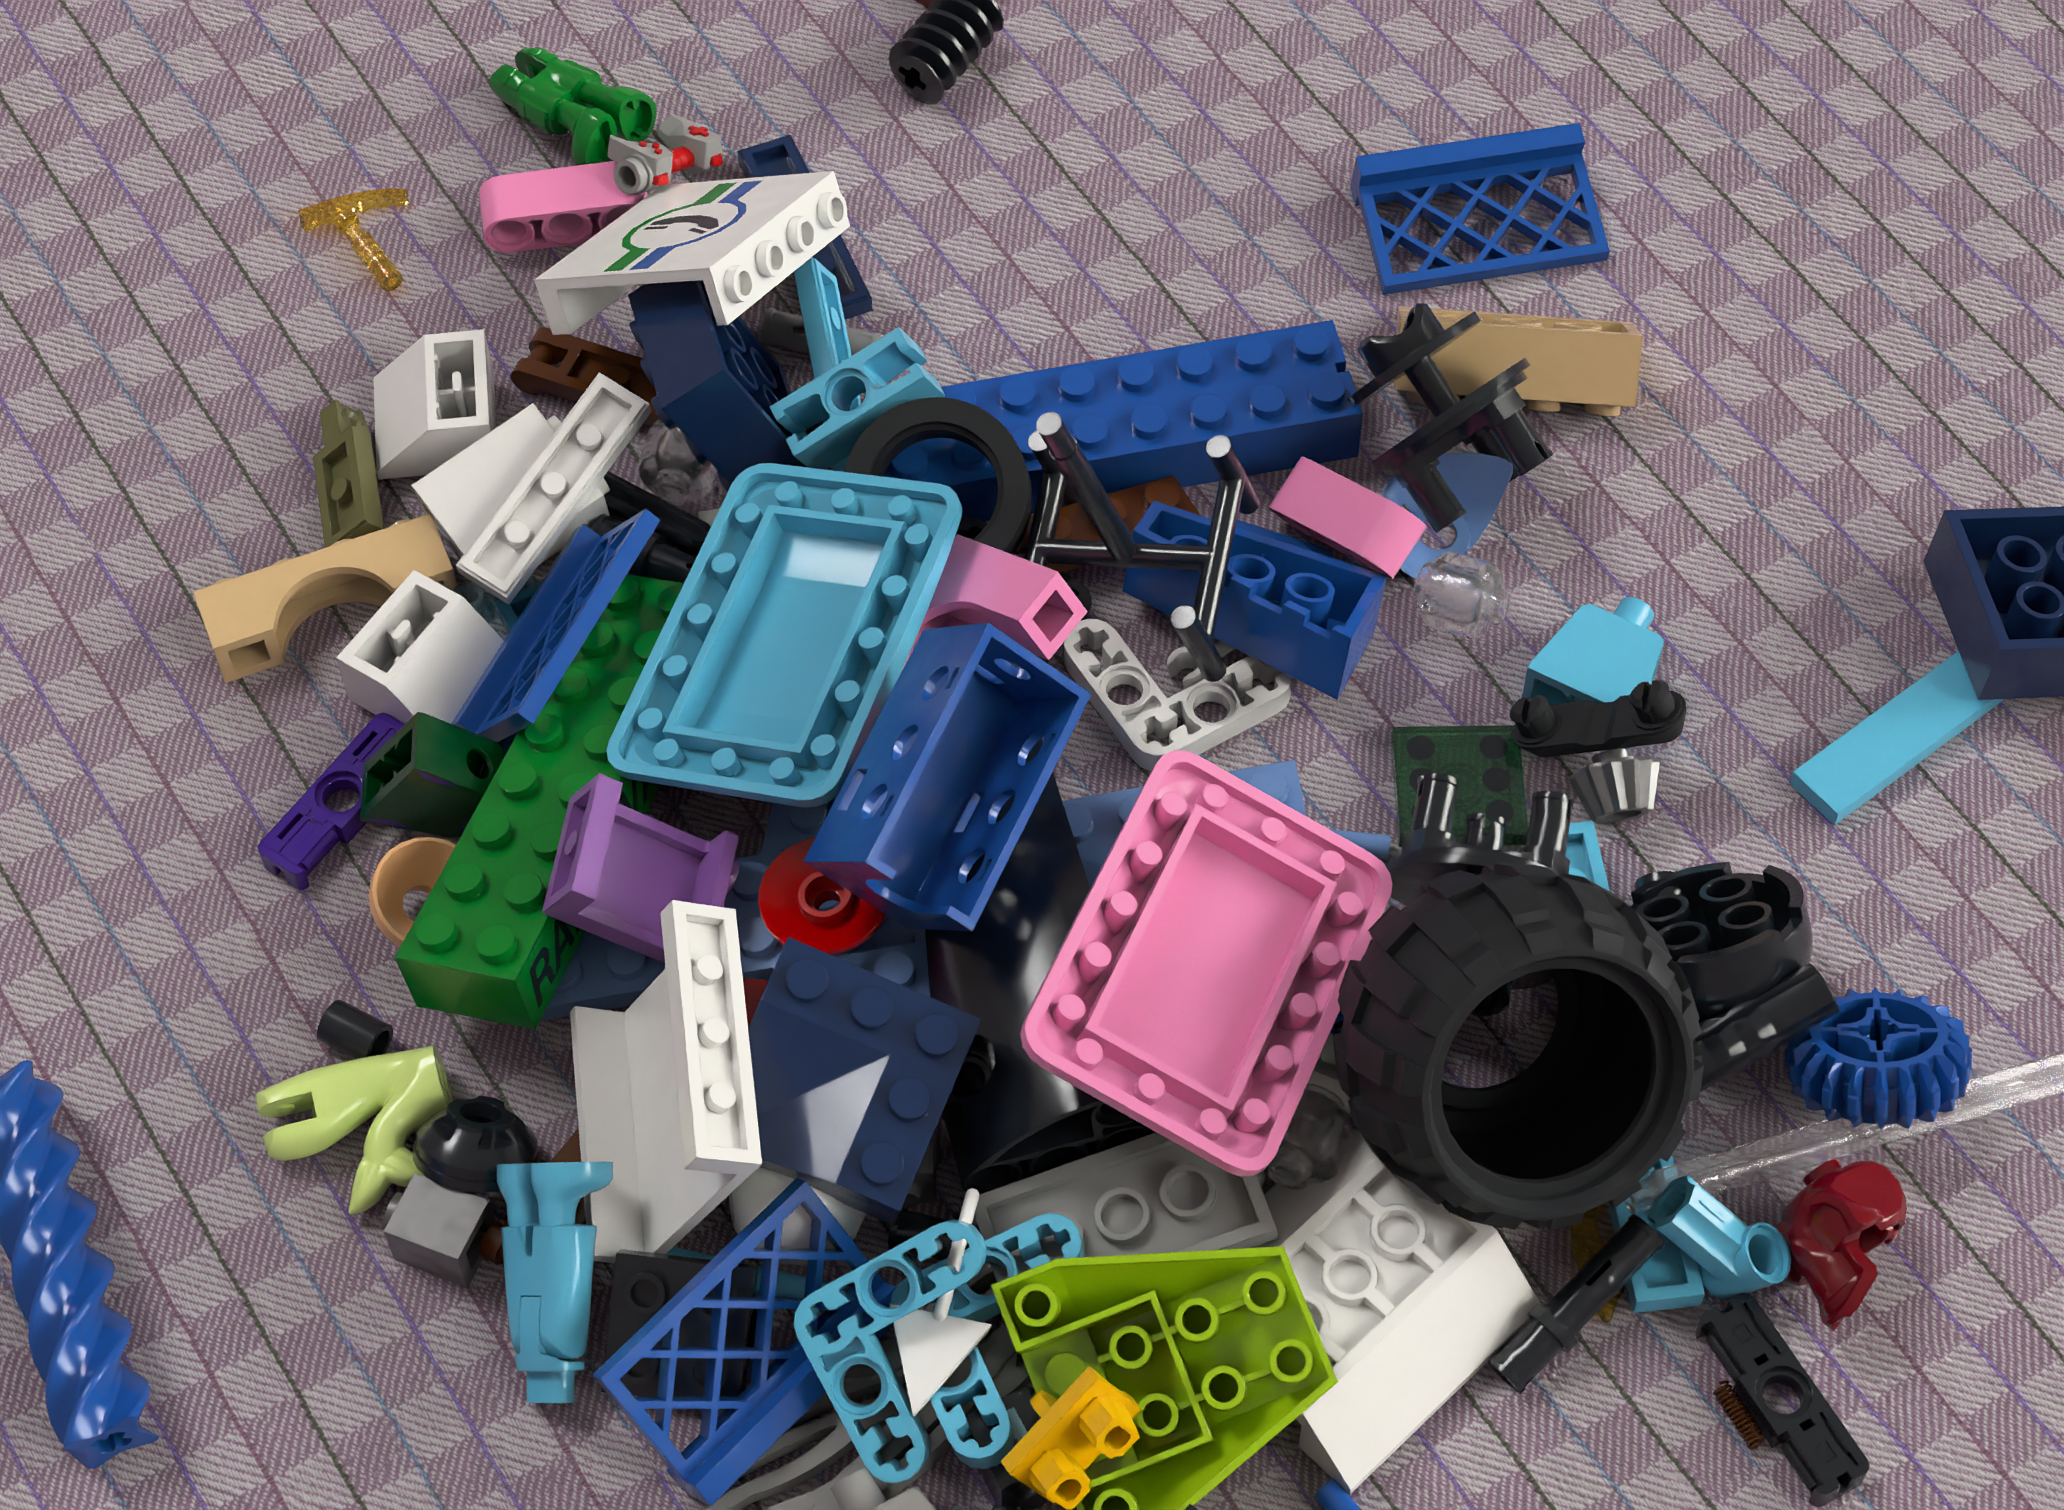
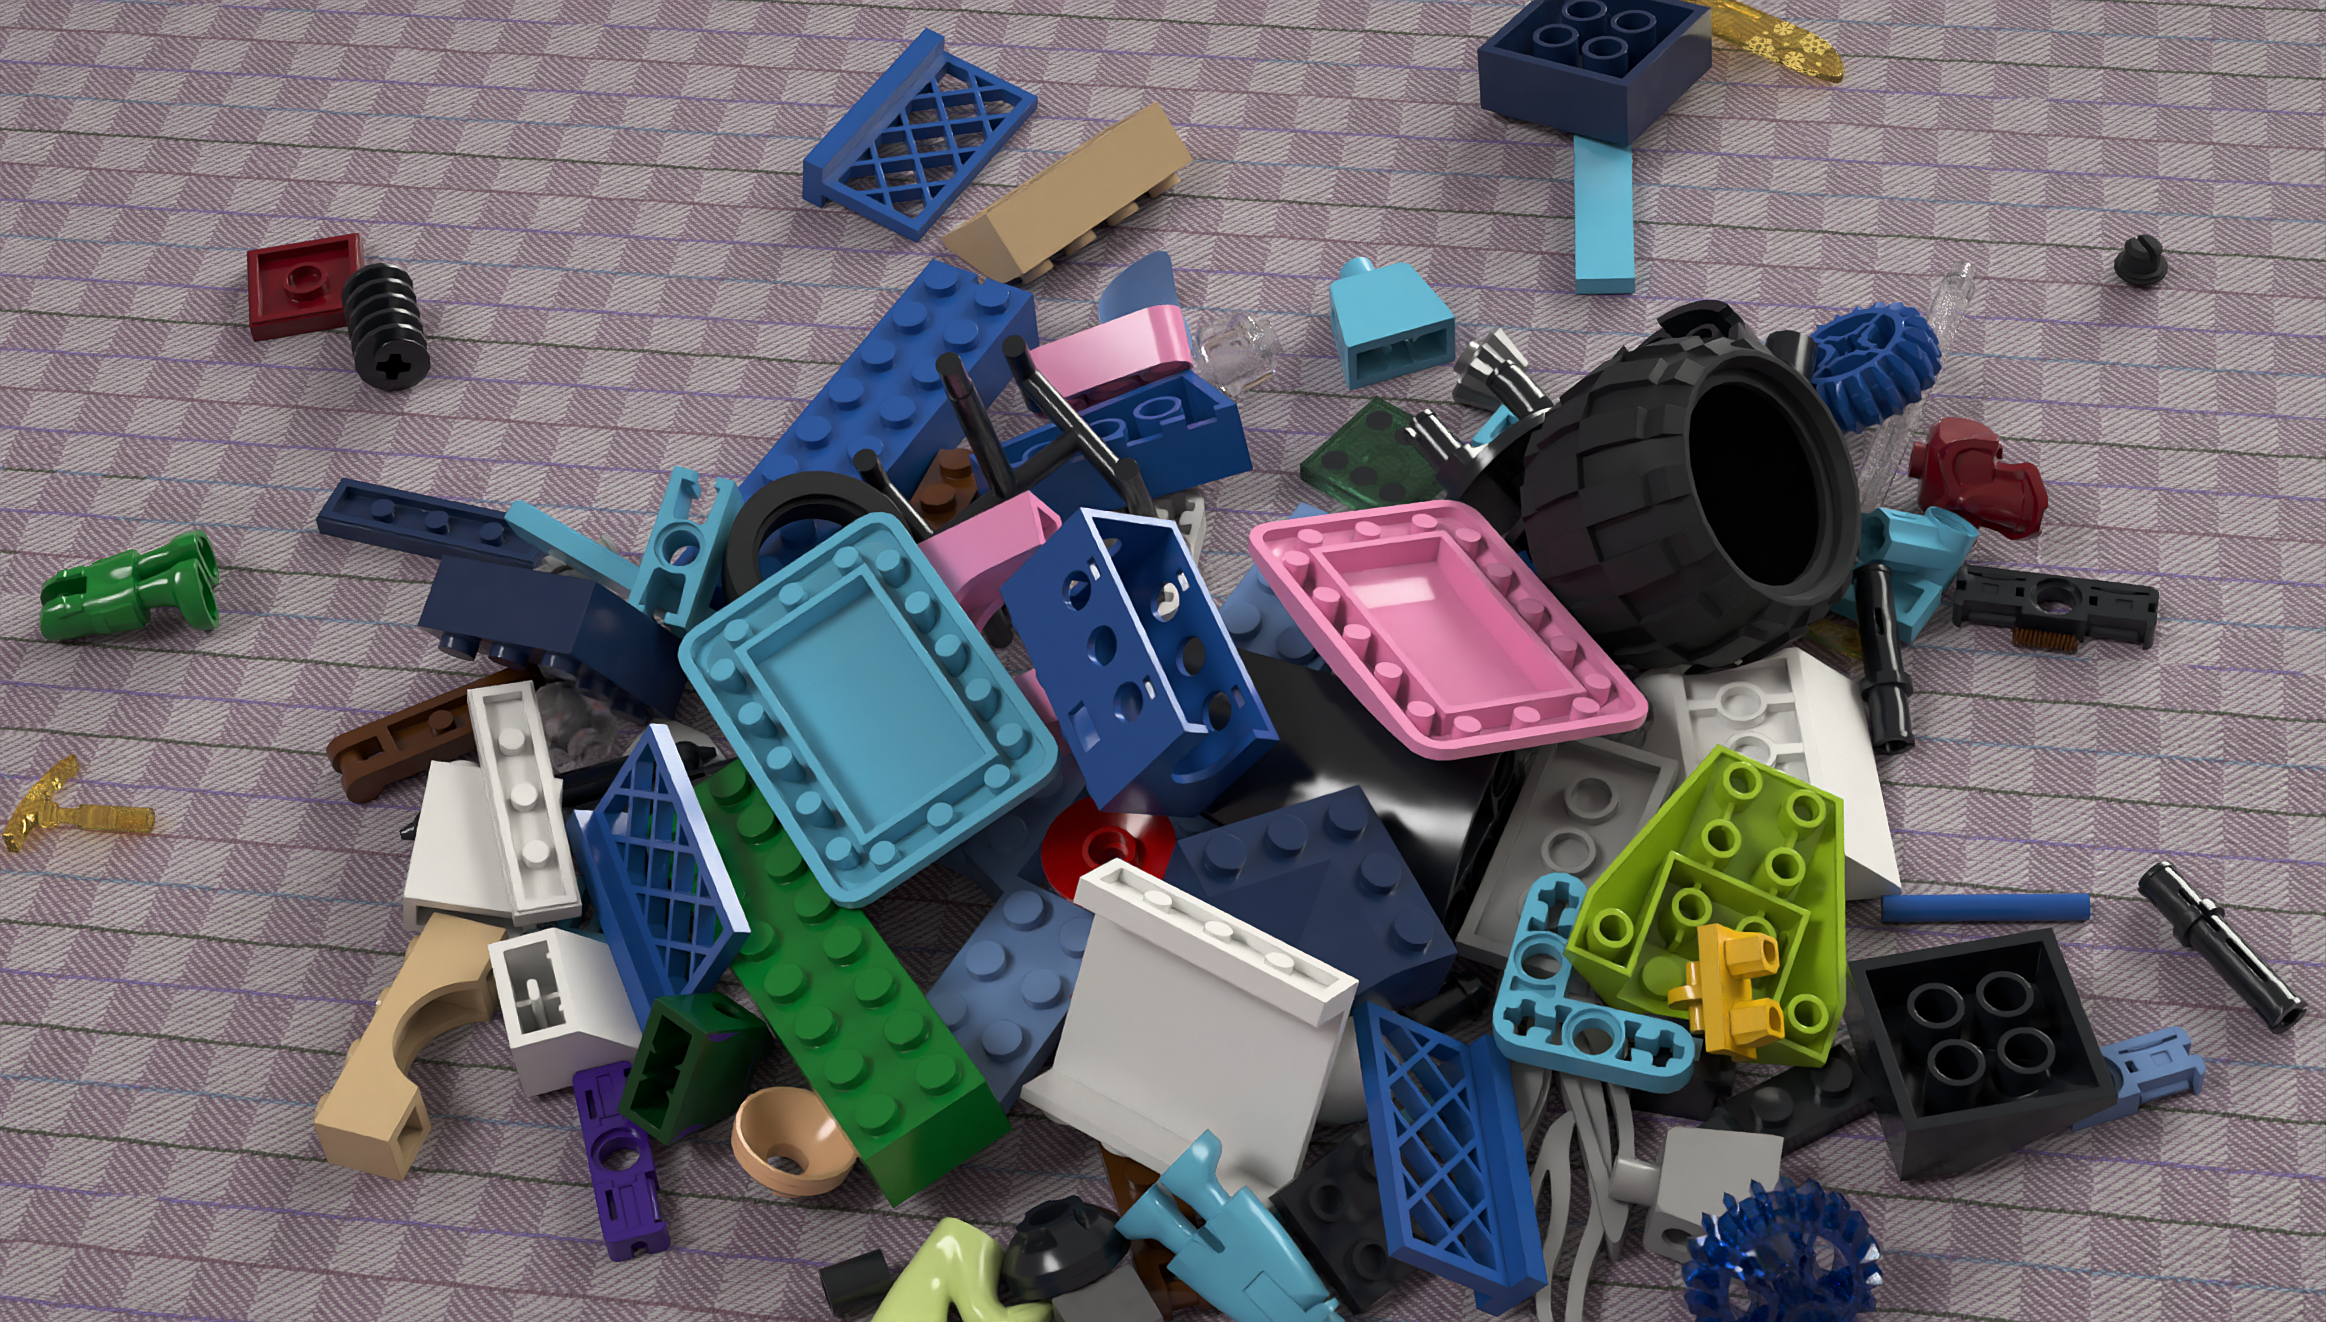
camera: 45 degrees left, 10 degrees down
olive hinge [313,400,384,548] -> none
white slope [373,329,496,480] -> none
bright pink beam [479,161,647,253] -> none
white panel [534,171,850,335] -> none
medium lavender panel [542,773,739,963] -> none
light grey piece [607,114,723,195] -> none
medium azure beam [794,1220,987,1483] -> none
white piece [890,1188,993,1417] -> none
black piece [1348,303,1554,533] -> none
black piece [1510,680,1686,757] -> none

